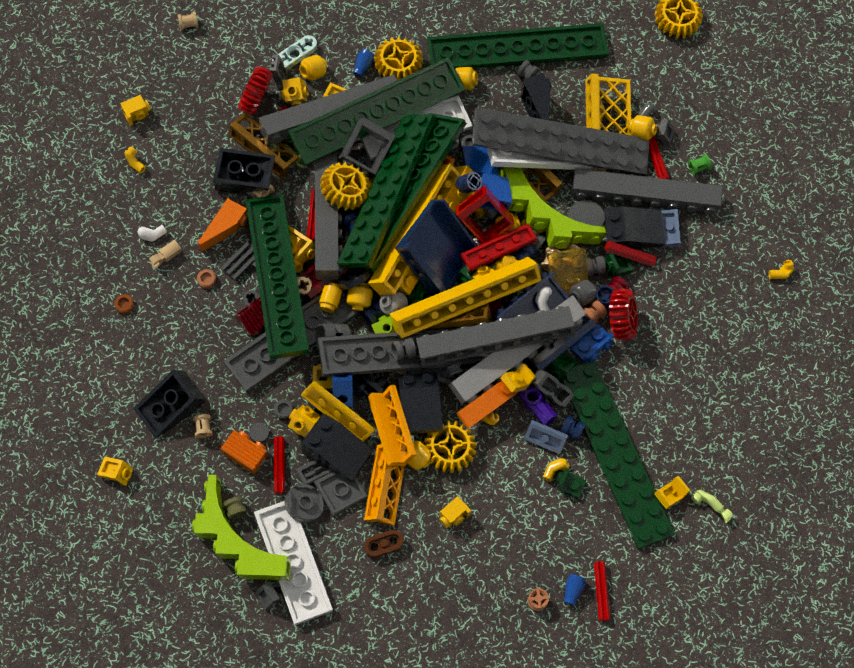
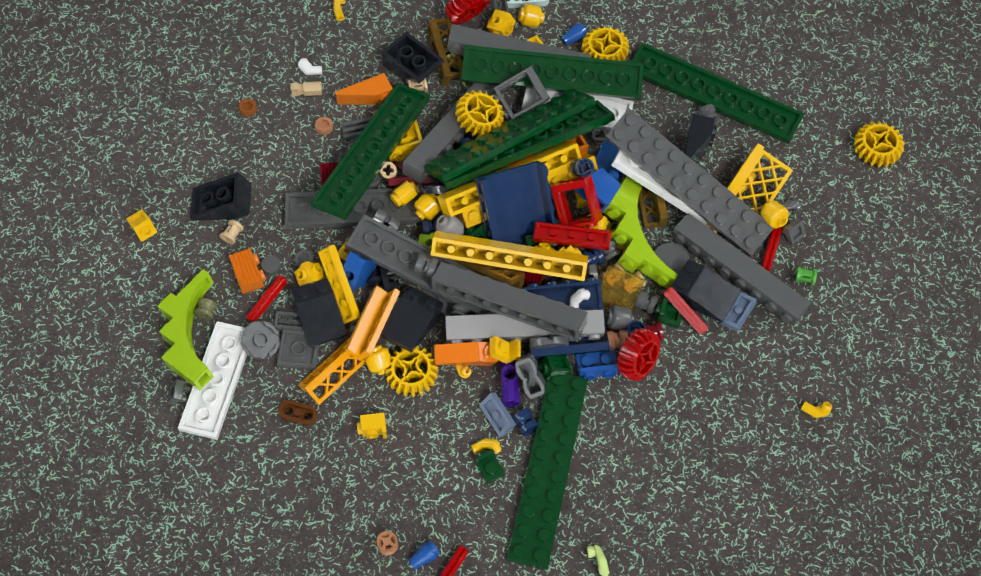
camera: 40 degrees right, 5 degrees down
yellow head [455,67,478,91] -> none
yellow bracket [654,476,690,509] -> none

